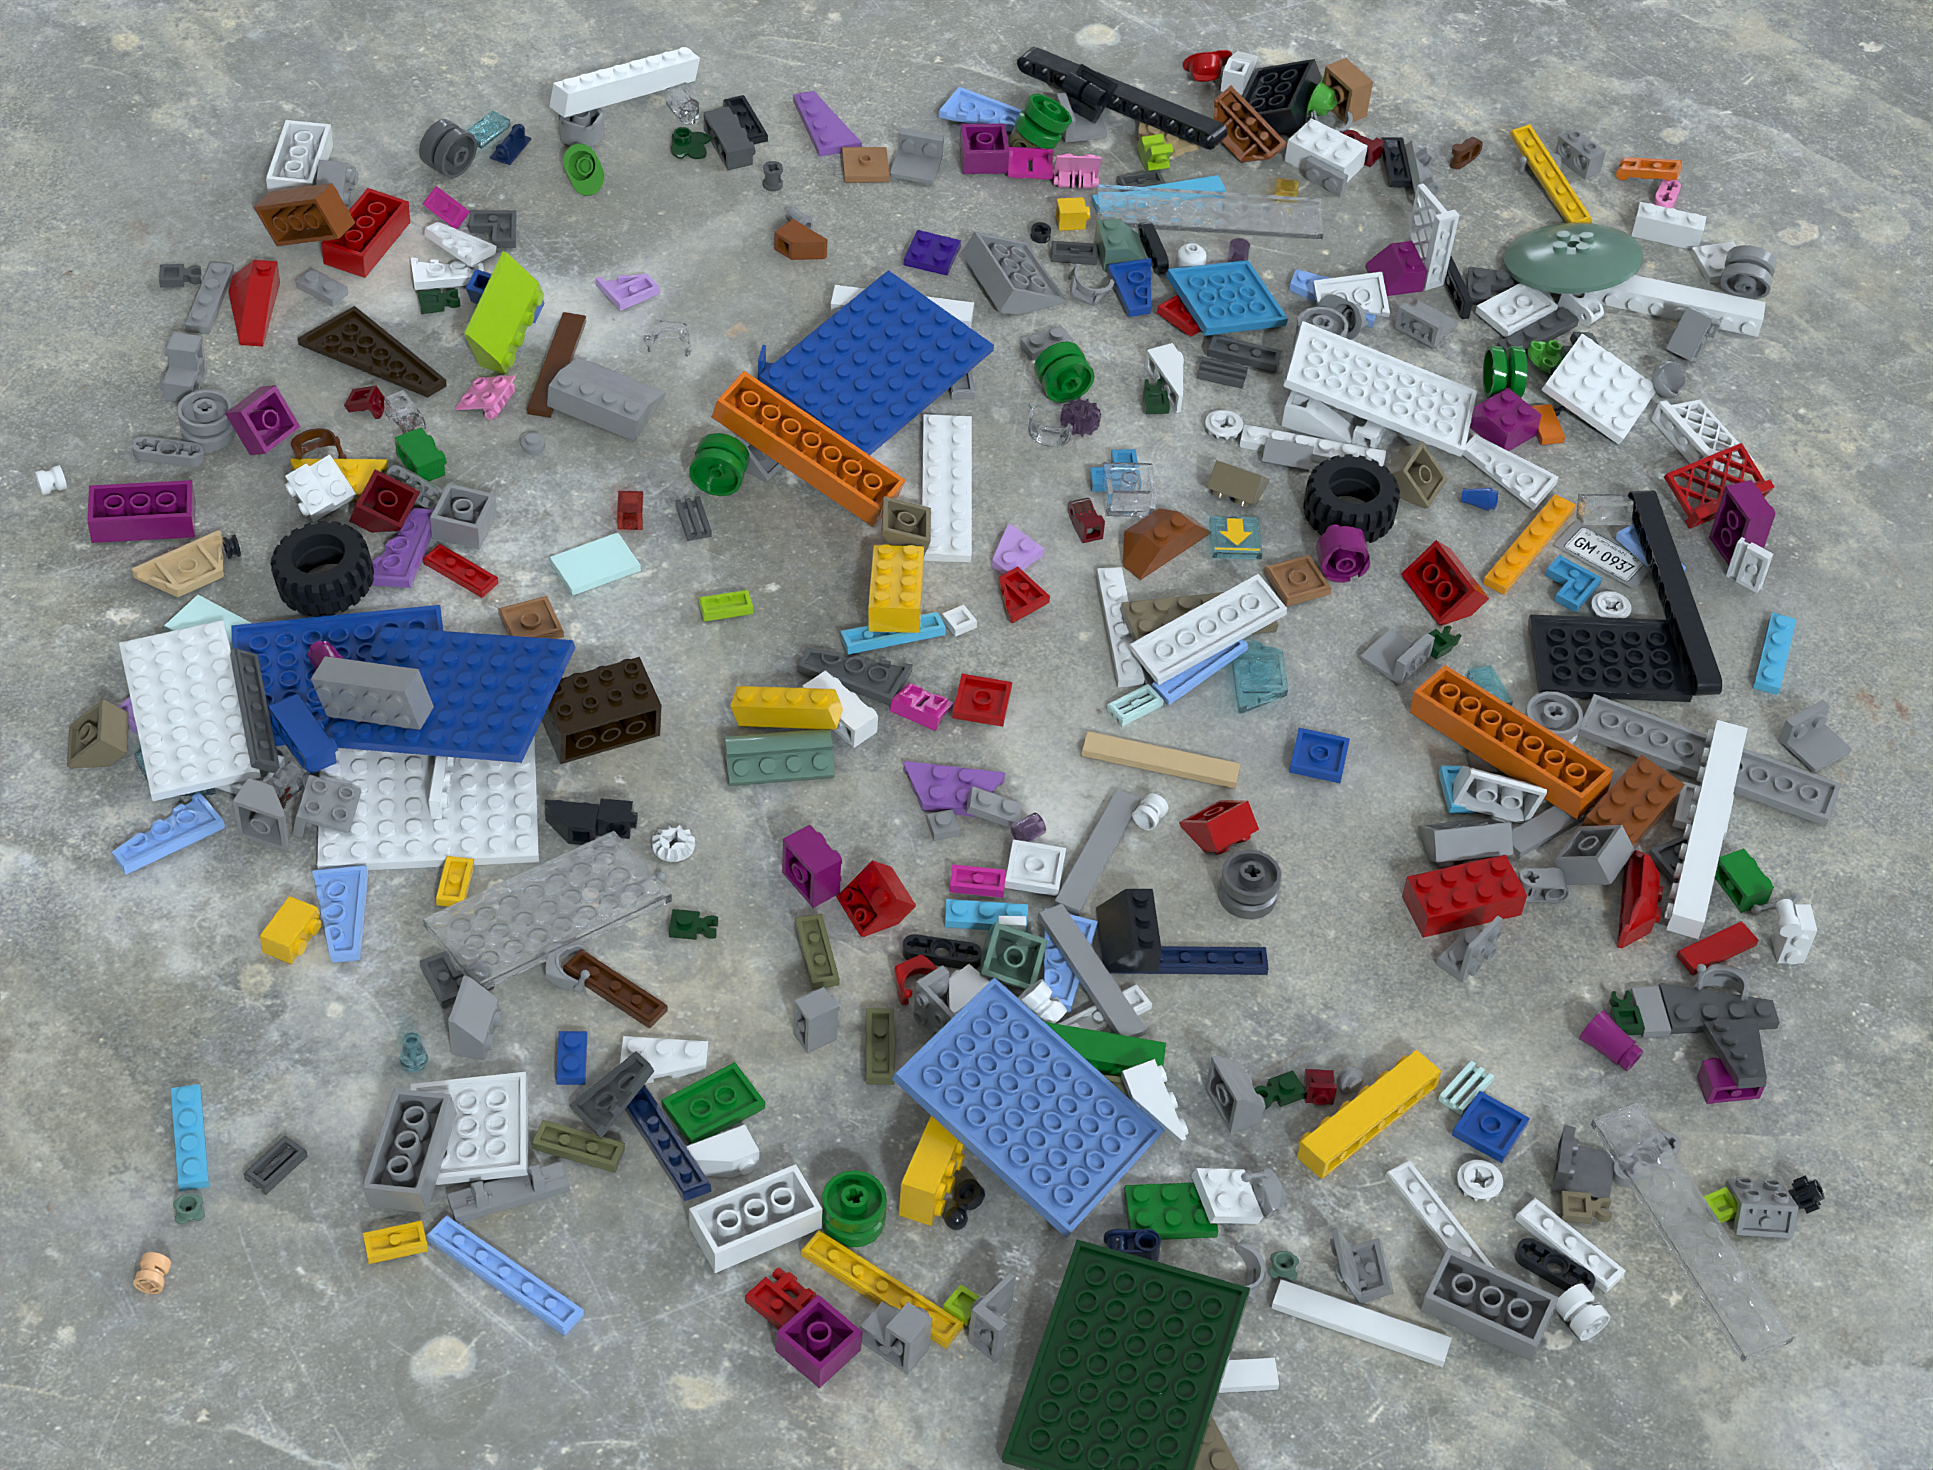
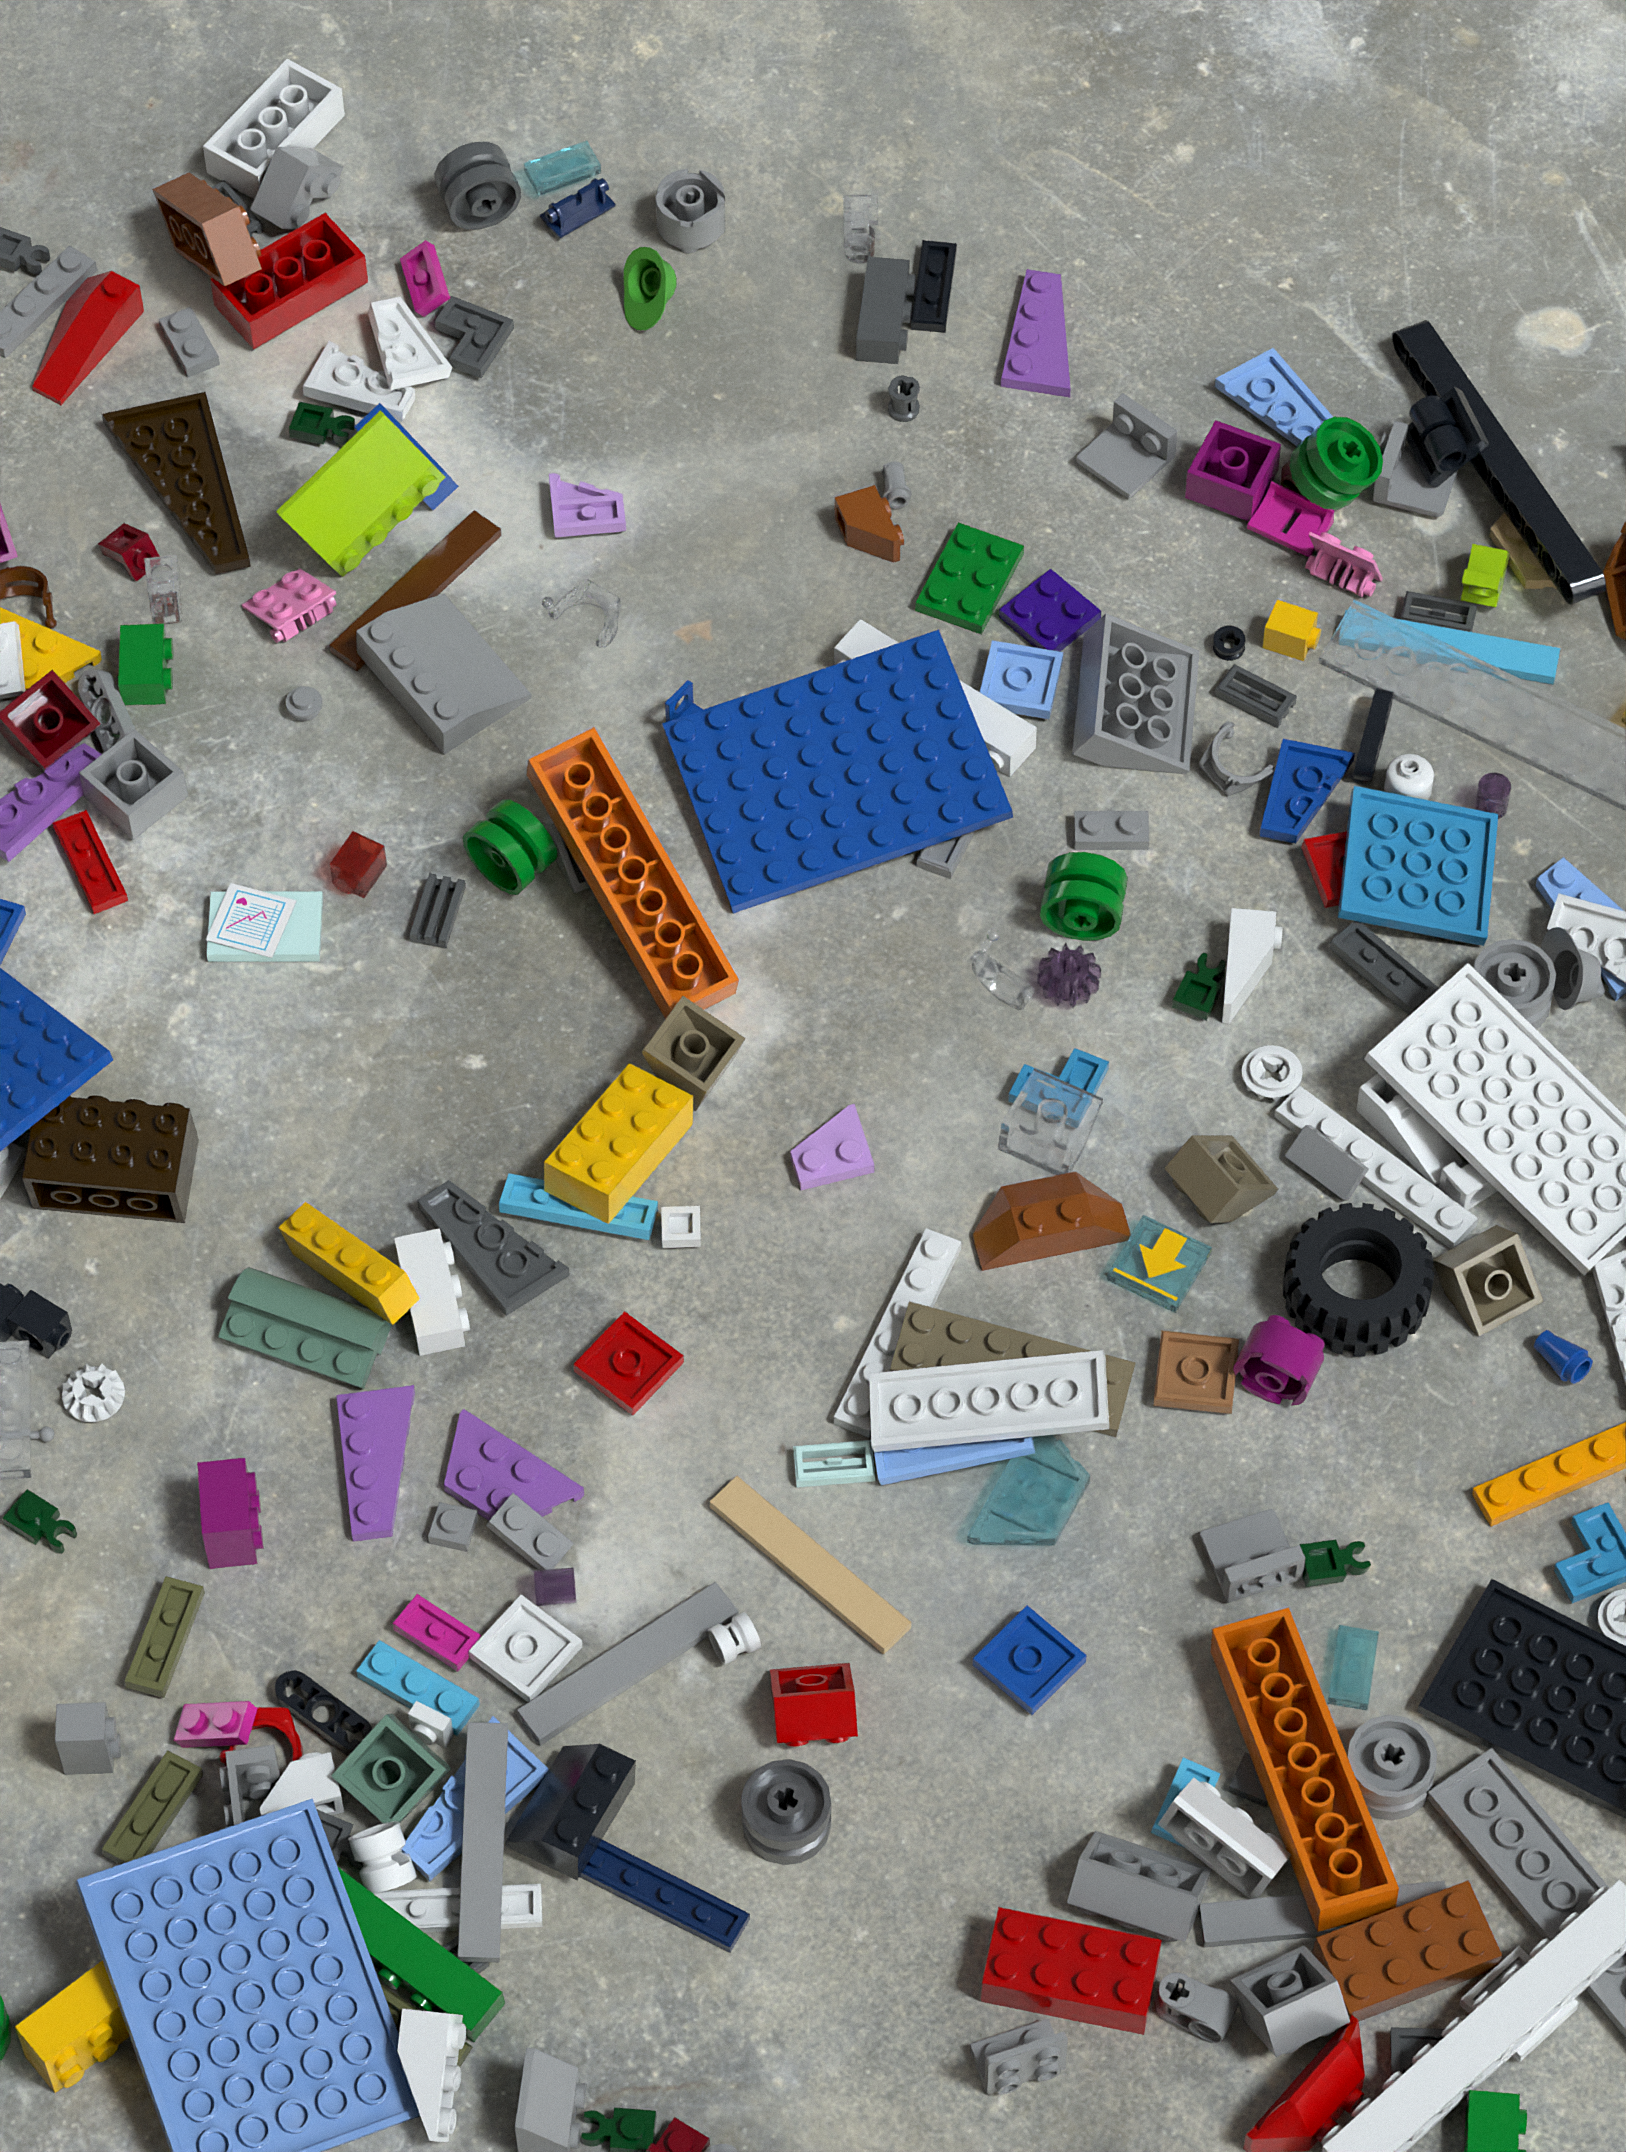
camera: 35 degrees right, 10 degrees up
medium nougat plate [498,596,564,639] -> none
white brick [549,47,700,118] -> none
dark green plate [671,127,712,159] -> none
lime plate [698,590,754,622] -> none
red slope [836,860,916,937] -> none
medium nougat plate [842,147,890,183] -> none
dark pink piece [890,683,954,731] -> none
white plate [922,414,972,563] -> none
black plate [945,1179,985,1230] -> none
red wing [998,566,1050,624] -> none
dark red leg [1067,497,1105,544] -> none
sand green slope [1094,218,1147,271] -> none
dark grey tile [1197,357,1248,389] -> none
red slope [1401,540,1489,626] -> none
none -> dark pink plate [173,1701,257,1748]
none -> white sticker [206,883,297,958]
none -> medium lavender wing [336,1385,415,1542]
none -> green plate [915,522,1024,635]
none -> light blue plate [980,640,1063,719]

